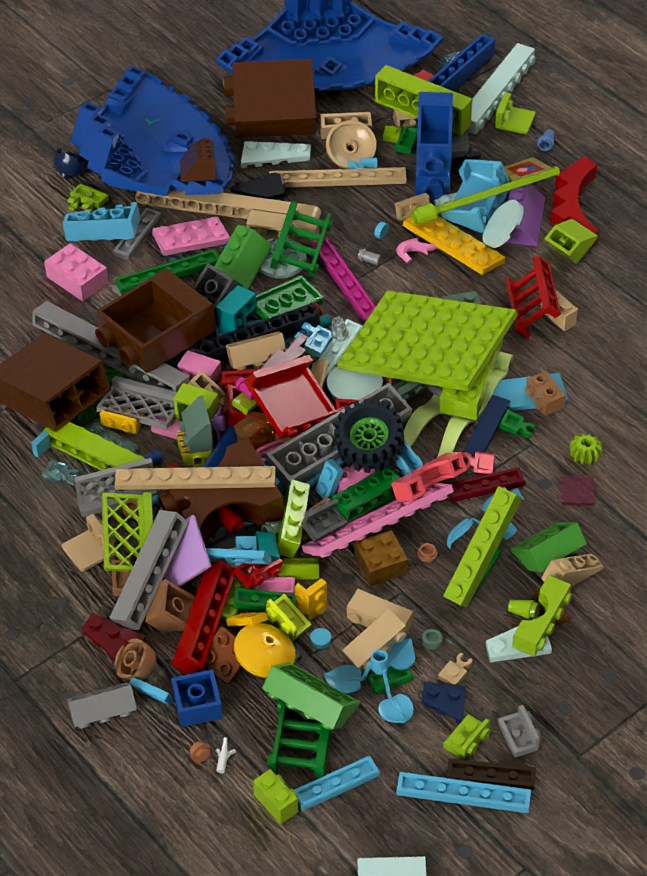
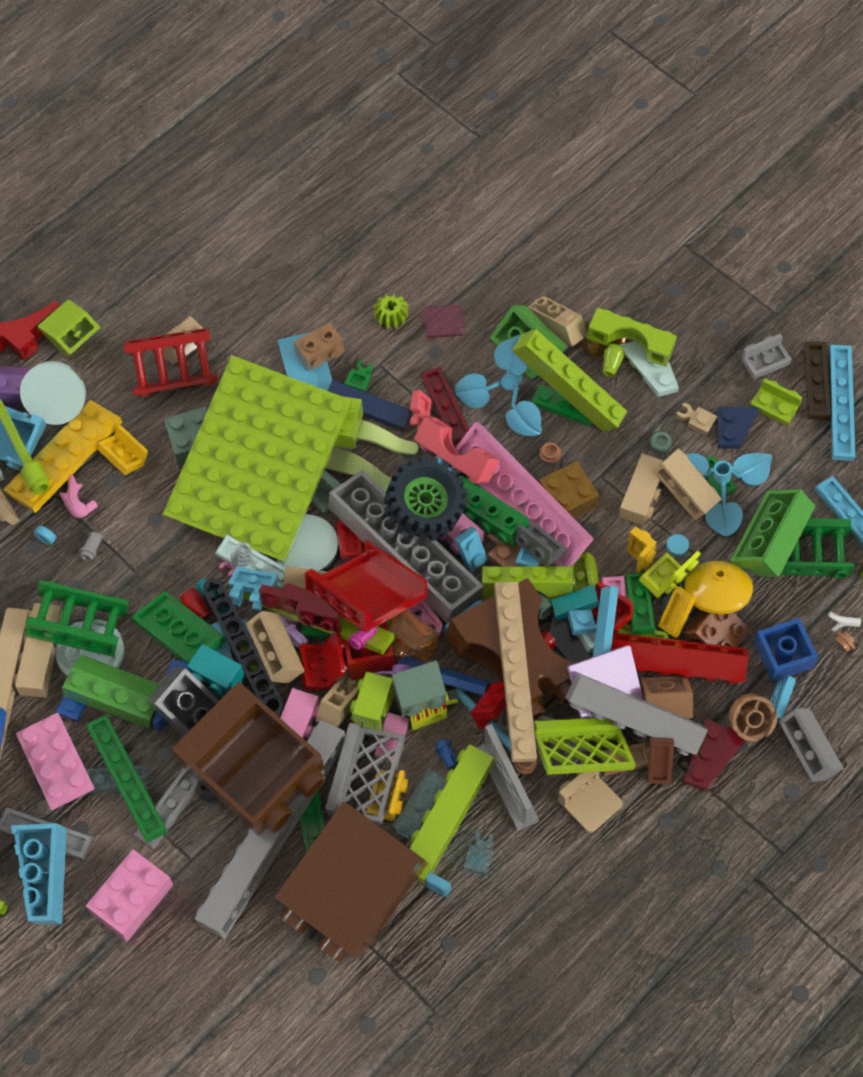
camera: 95 degrees left, 15 degrees up
dark pink tile [311,238,376,323] -> none
none -> yellow bracket [96,425,148,475]
none -> copper tile [647,737,674,784]

